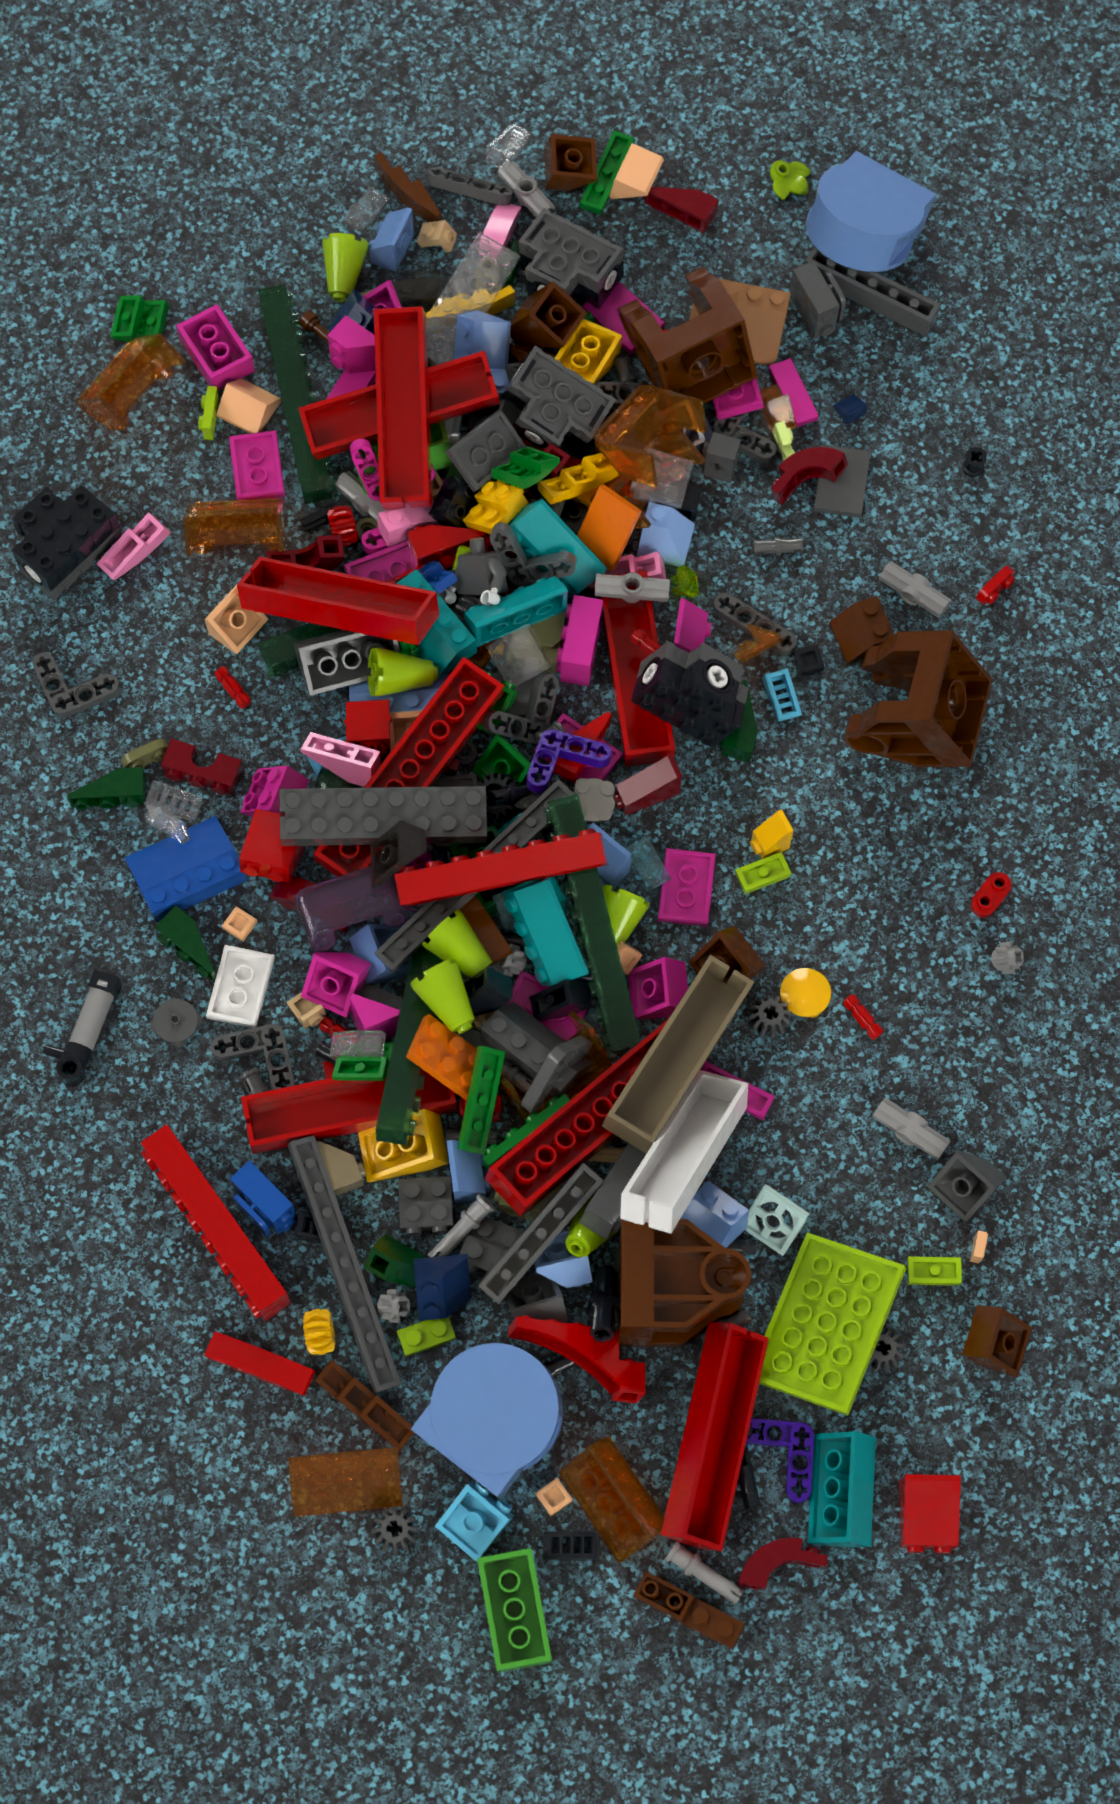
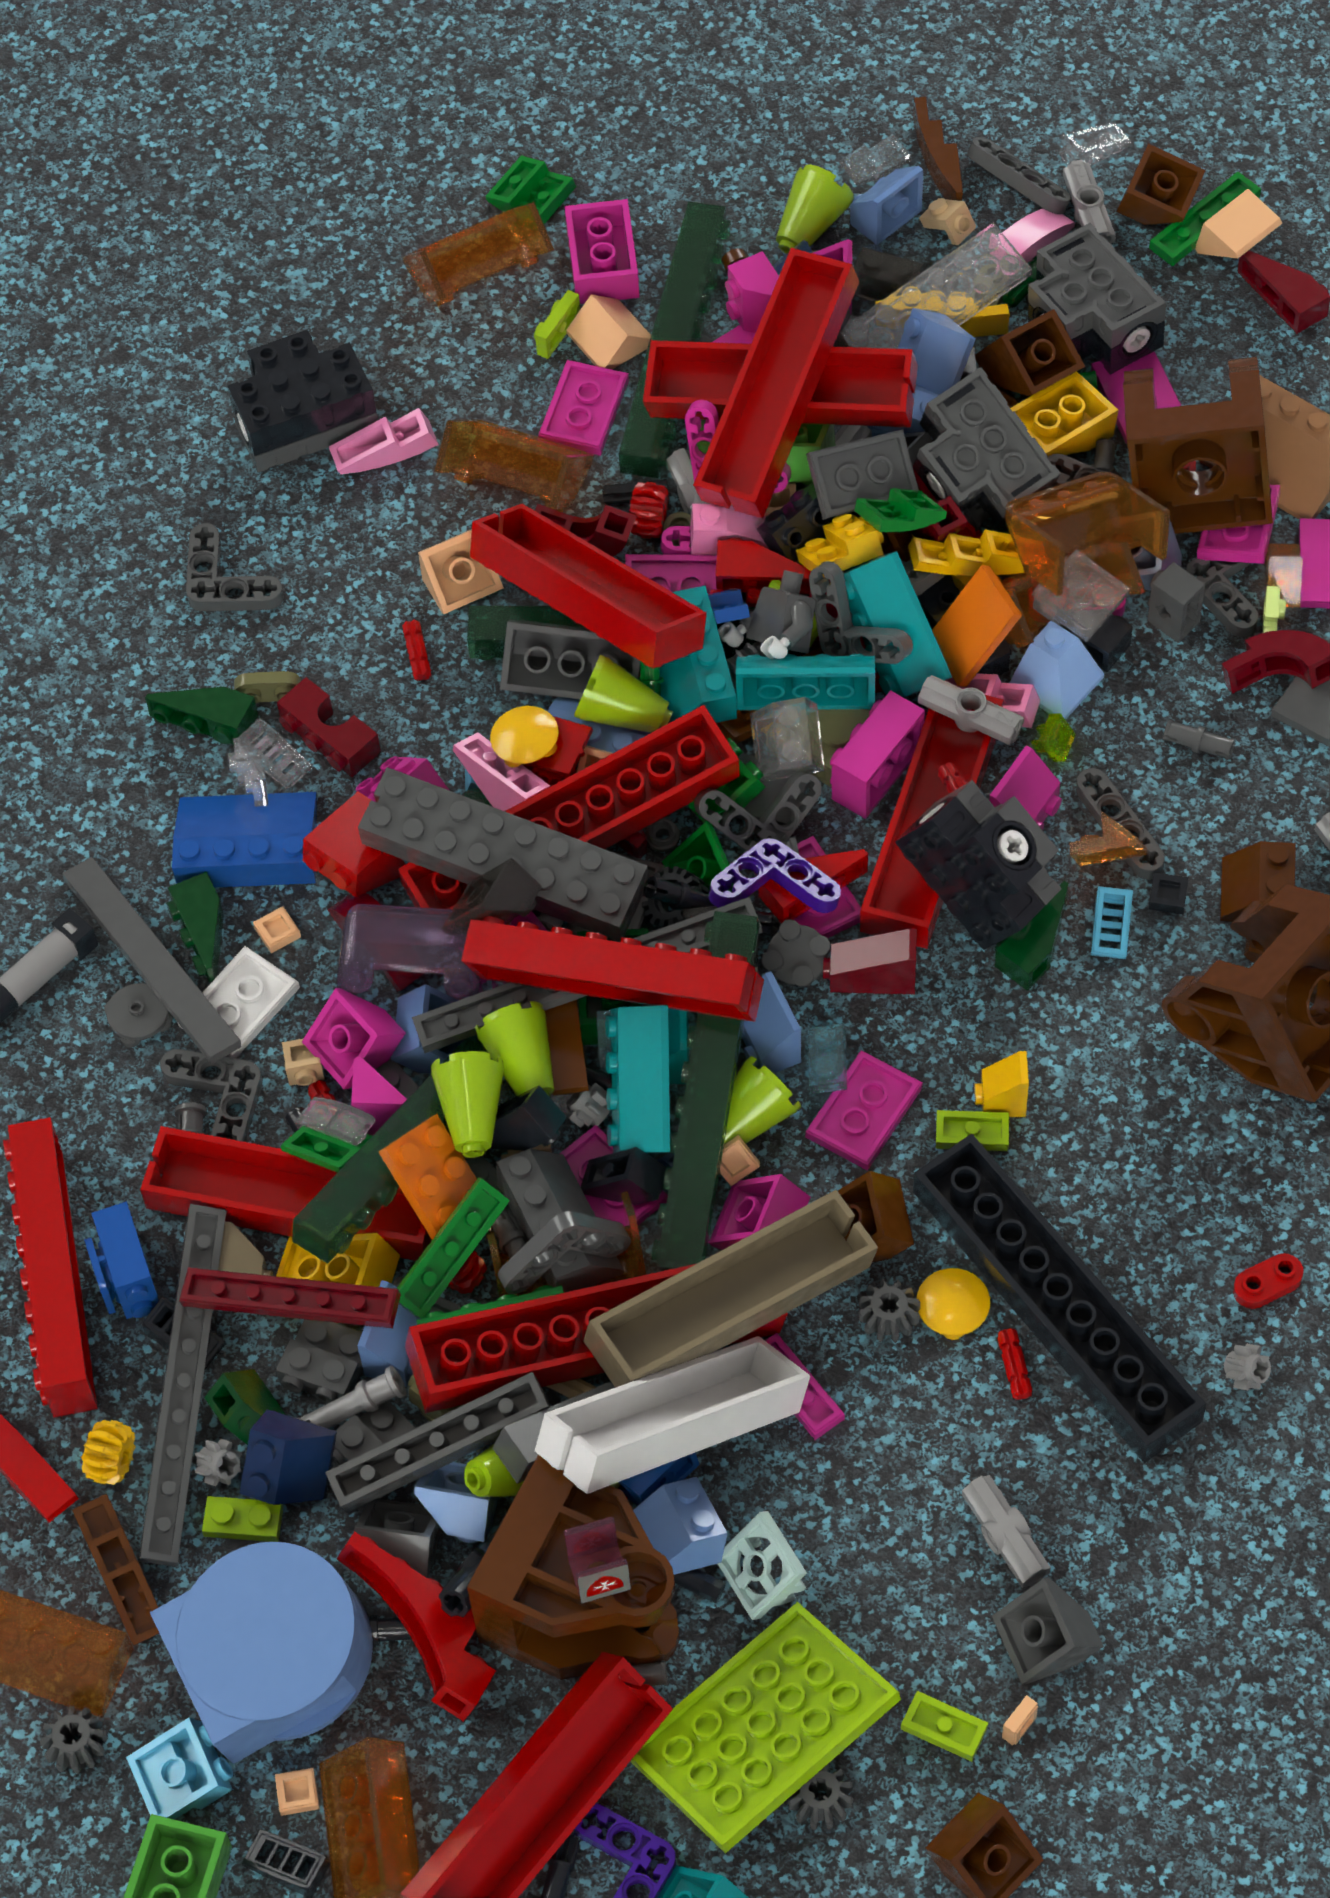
camera: 30 degrees right, 10 degrees down
none -> dark grey tile [62,857,241,1064]
none -> dark red tile [179,1267,401,1329]
none -> yellow dish [490,706,559,768]
none -> clear pink piece [564,1517,631,1604]
none -> black brick [913,1134,1206,1463]

